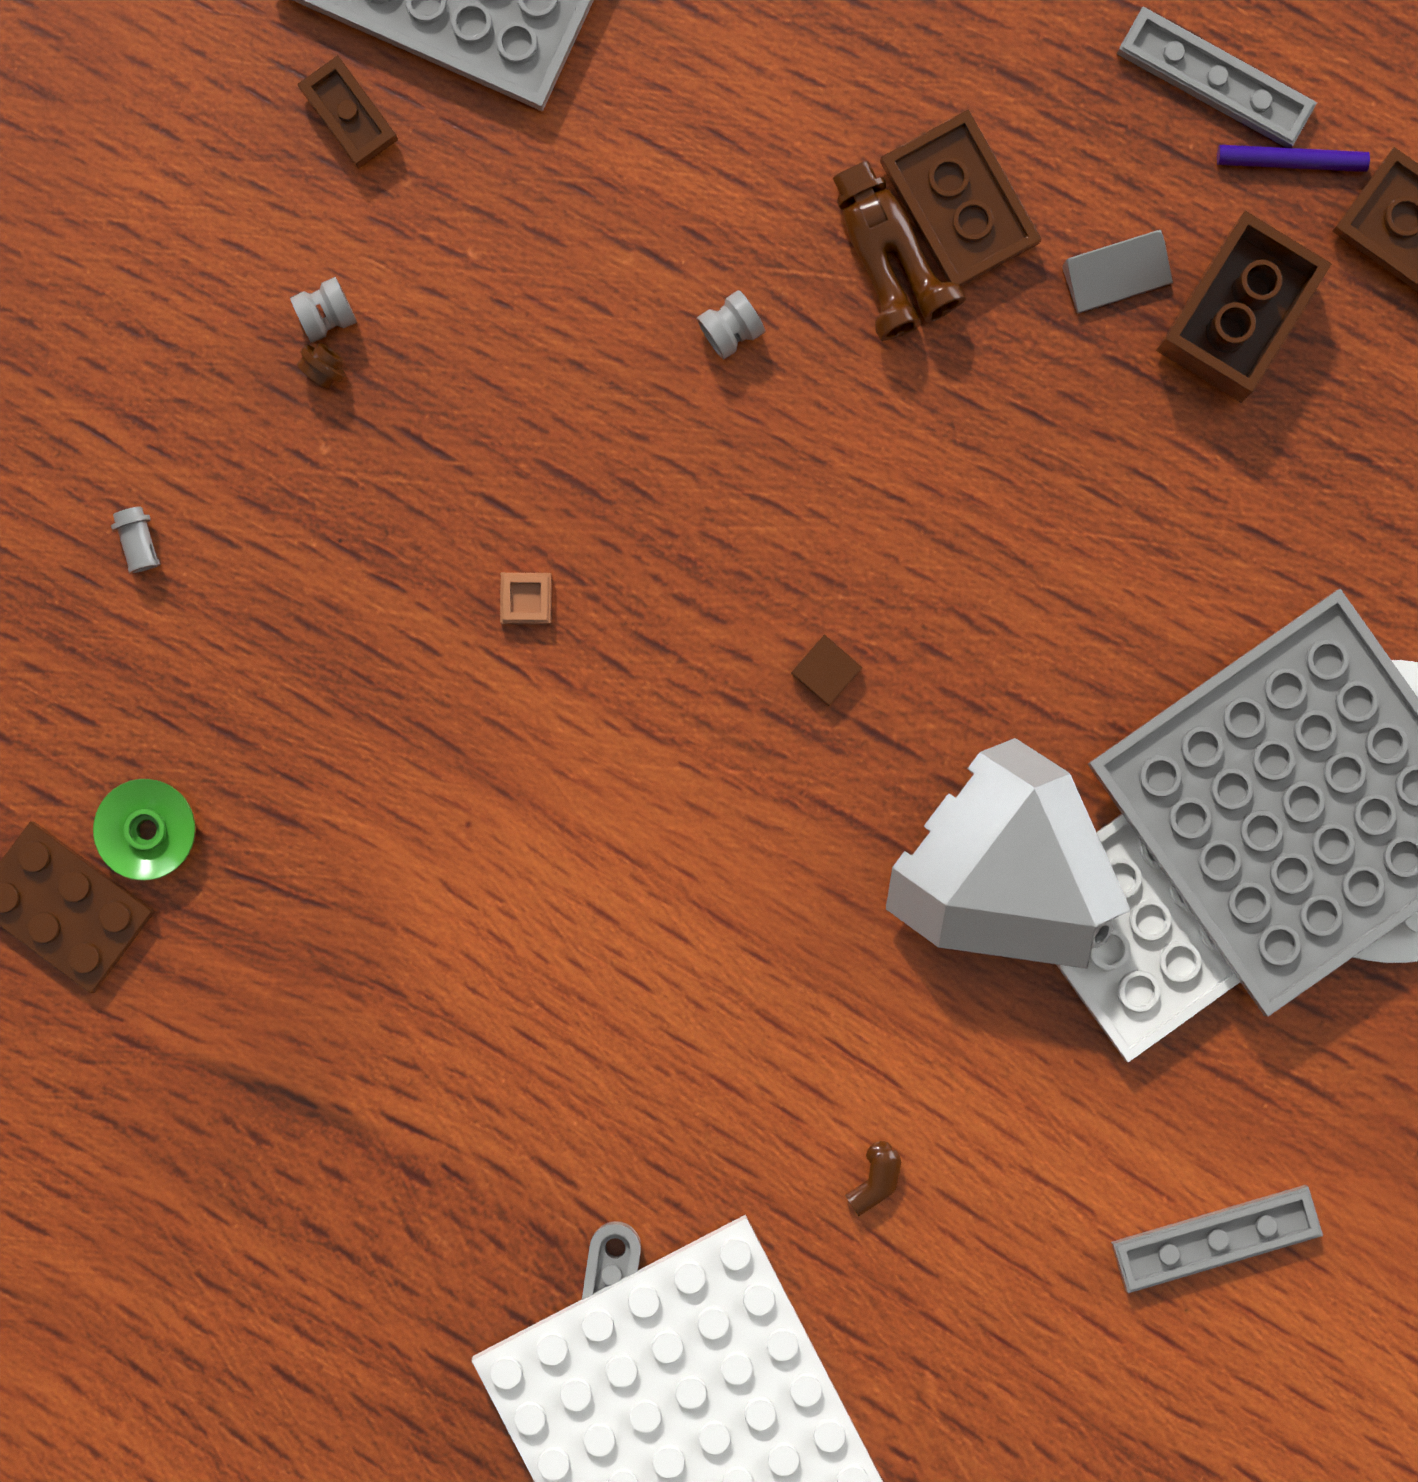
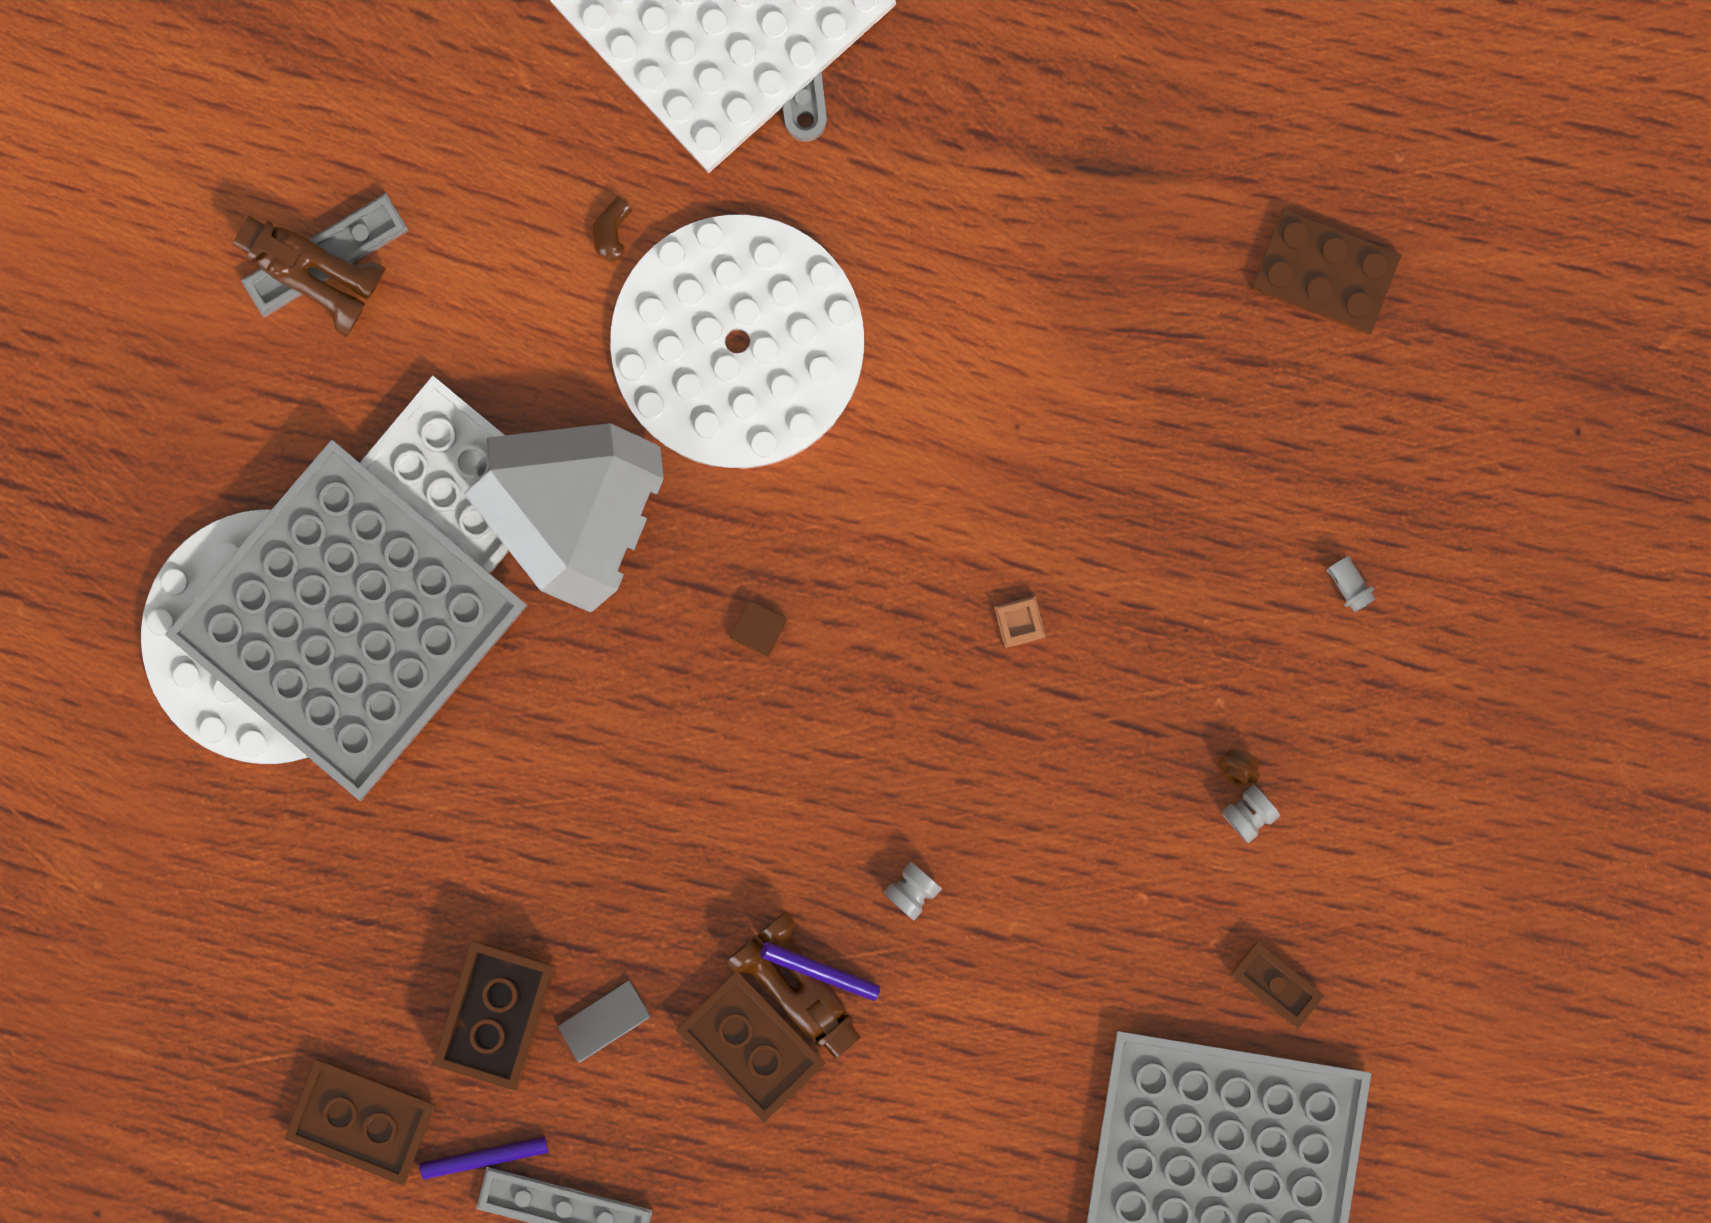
camera: 170 degrees right, 0 degrees up
bright green dish [93,779,196,880] -> none
none -> reddish brown piece [232,216,386,337]
none -> white plate [610,215,864,469]
none -> dark purple bar [760,942,880,1001]

